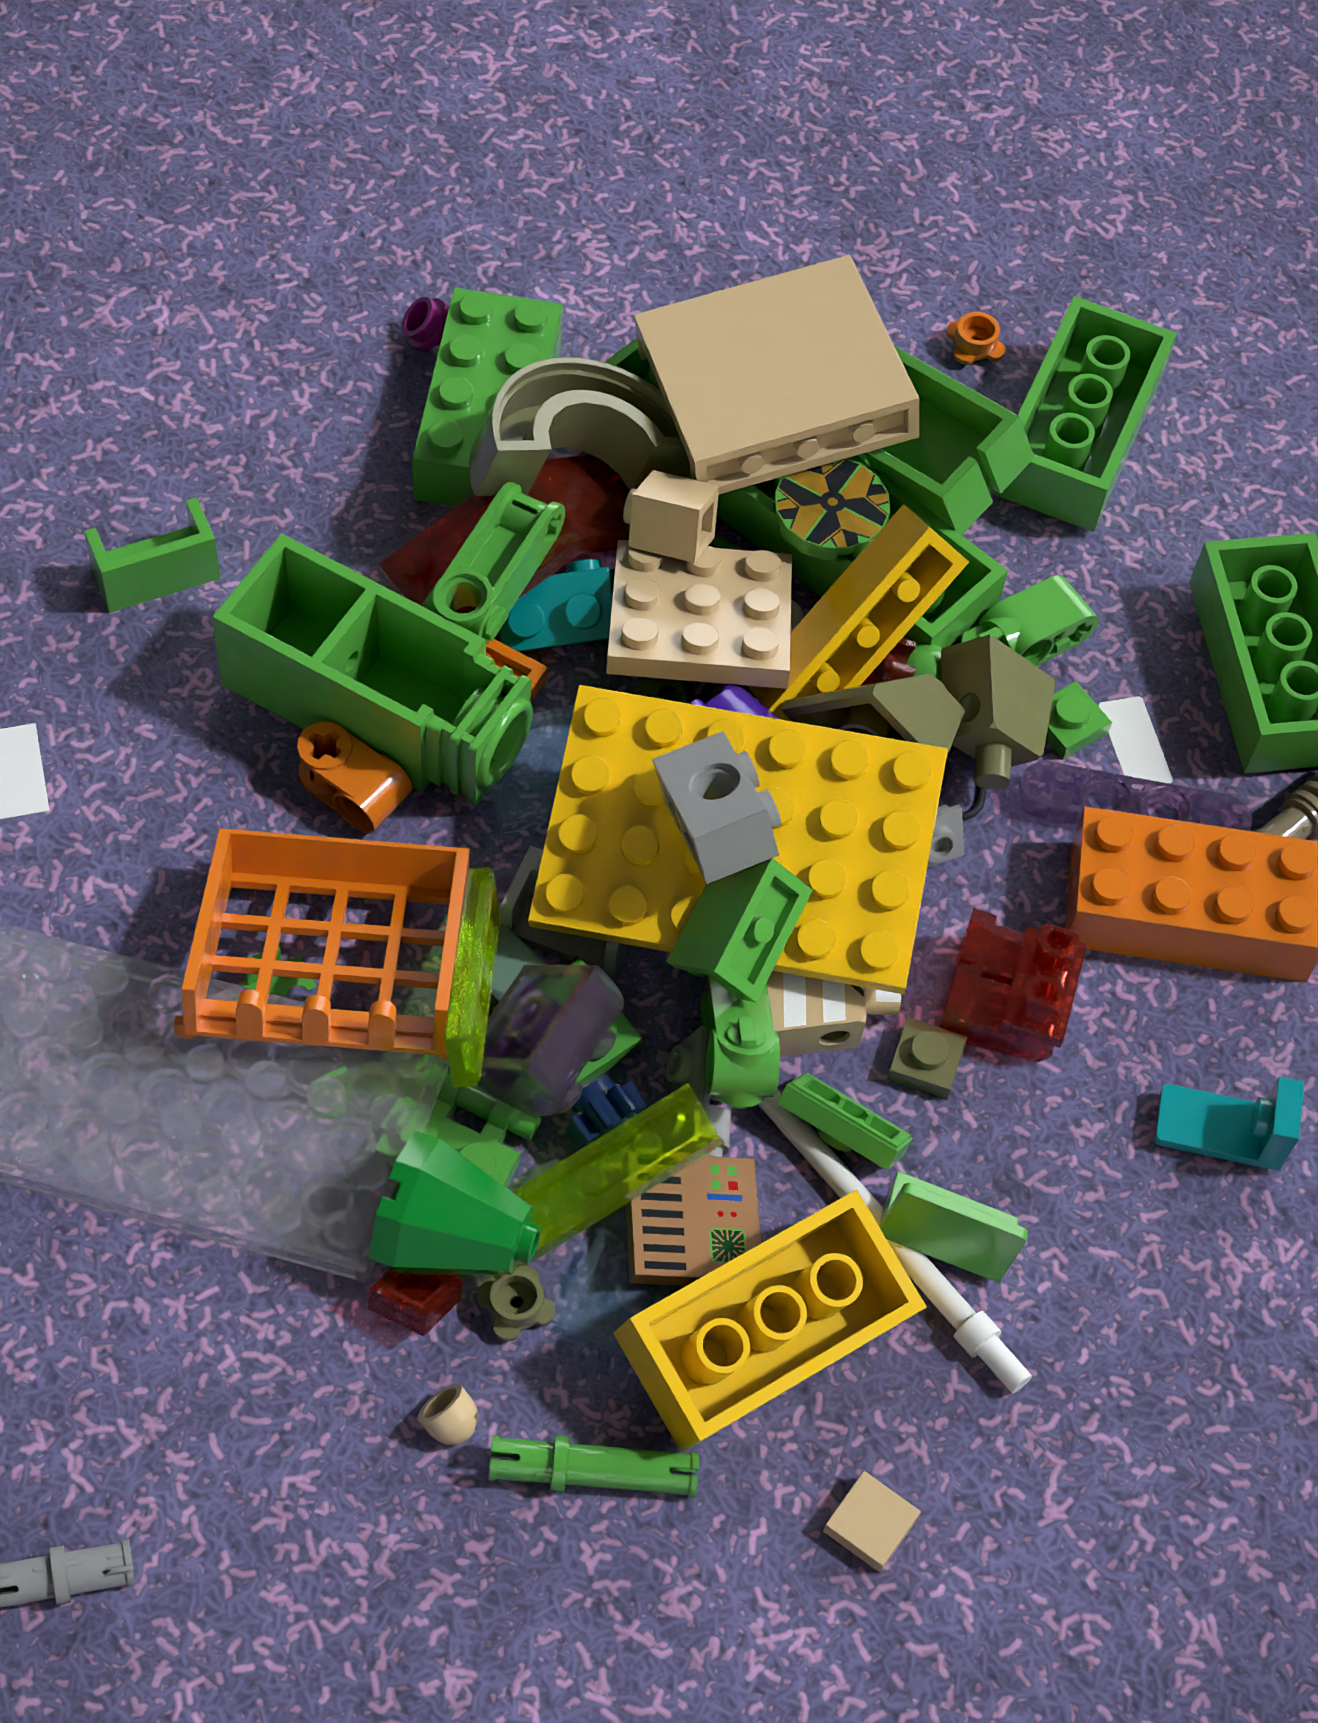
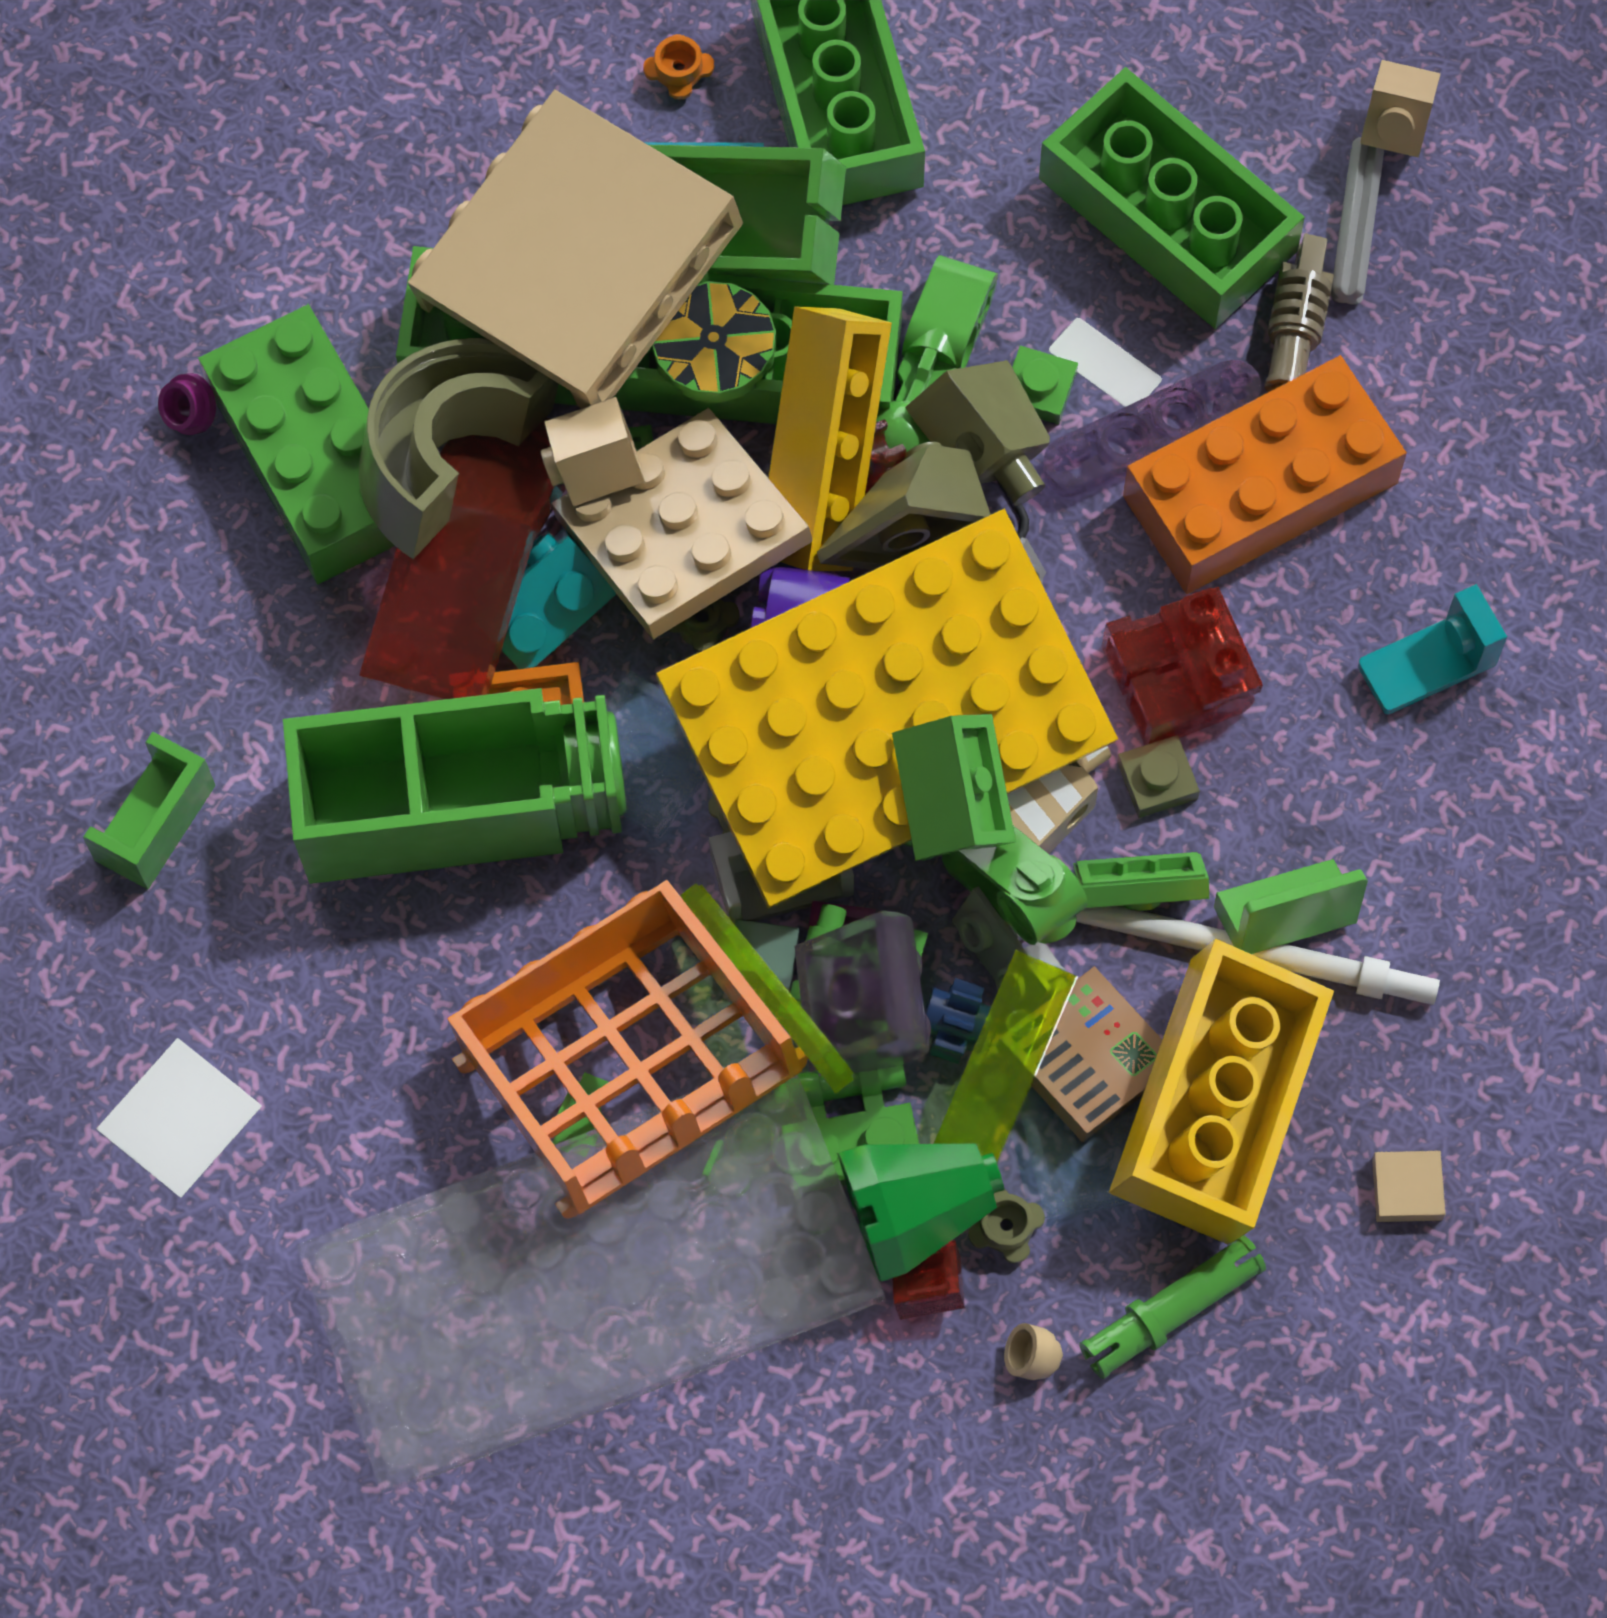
camera: 30 degrees left, 10 degrees up
orange piece [297,721,413,834] -> none
bright green piece [423,482,565,645] -> none
light grey brick [652,731,782,884] -> none

